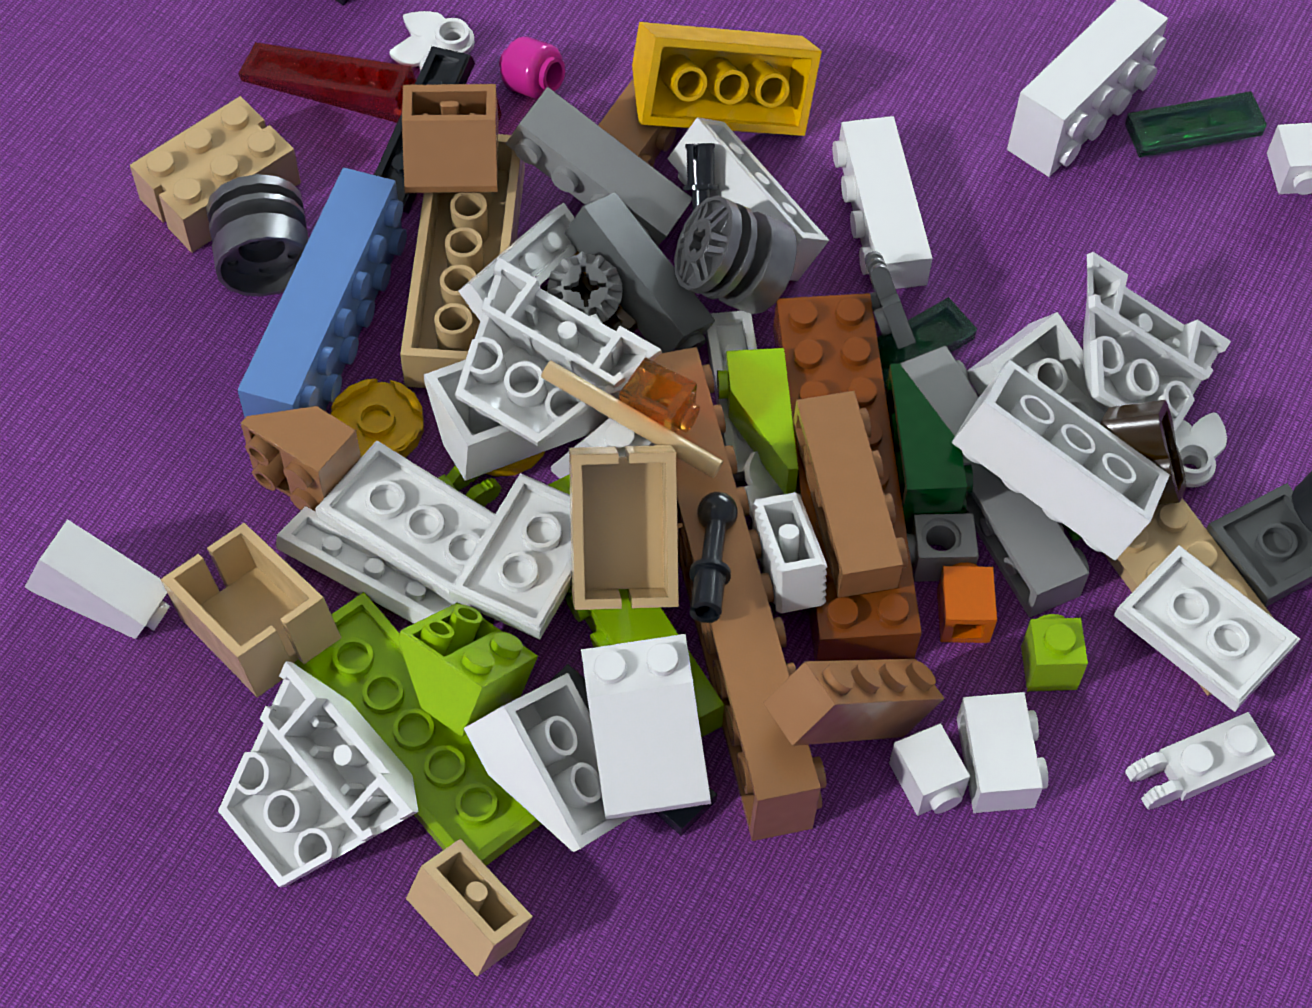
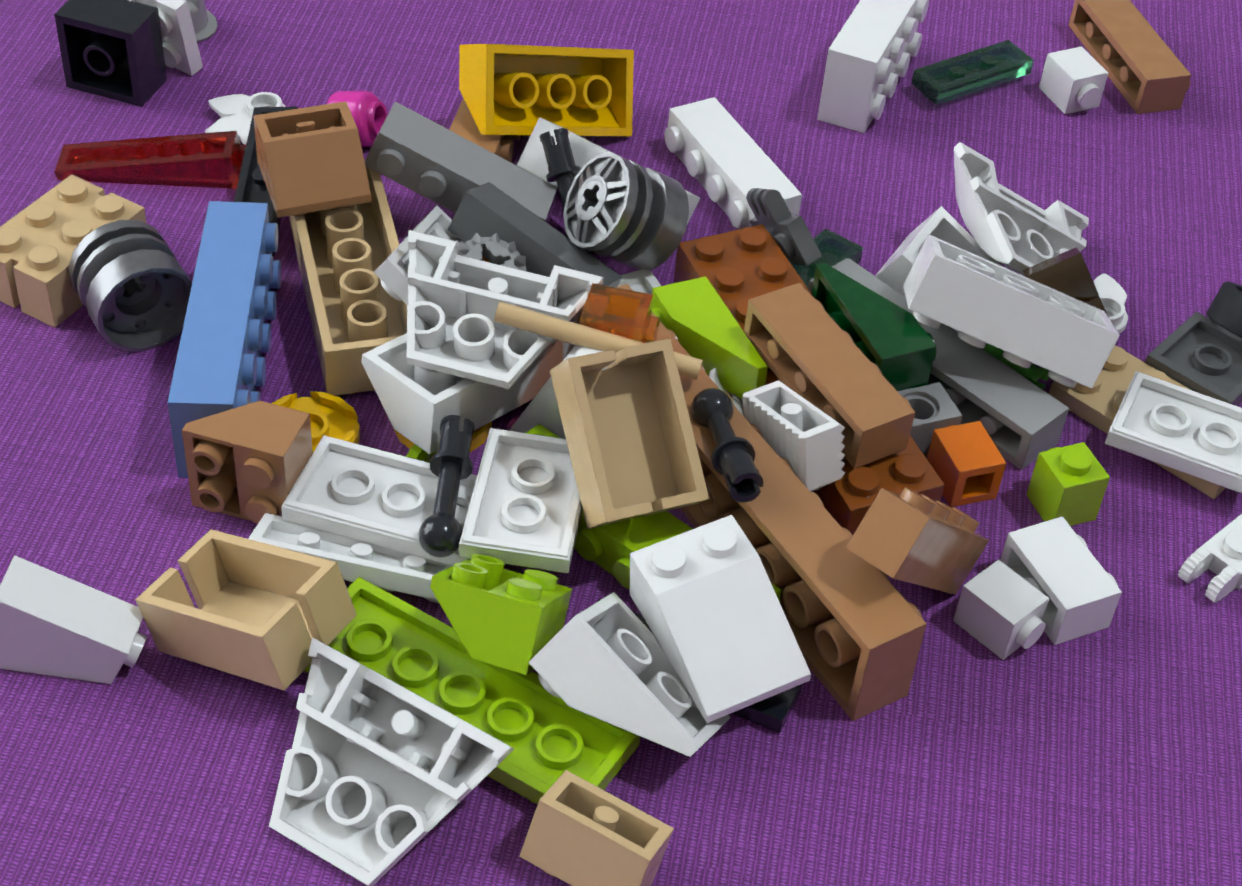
camera: 20 degrees left, 15 degrees down
none -> black pin [419,415,475,557]

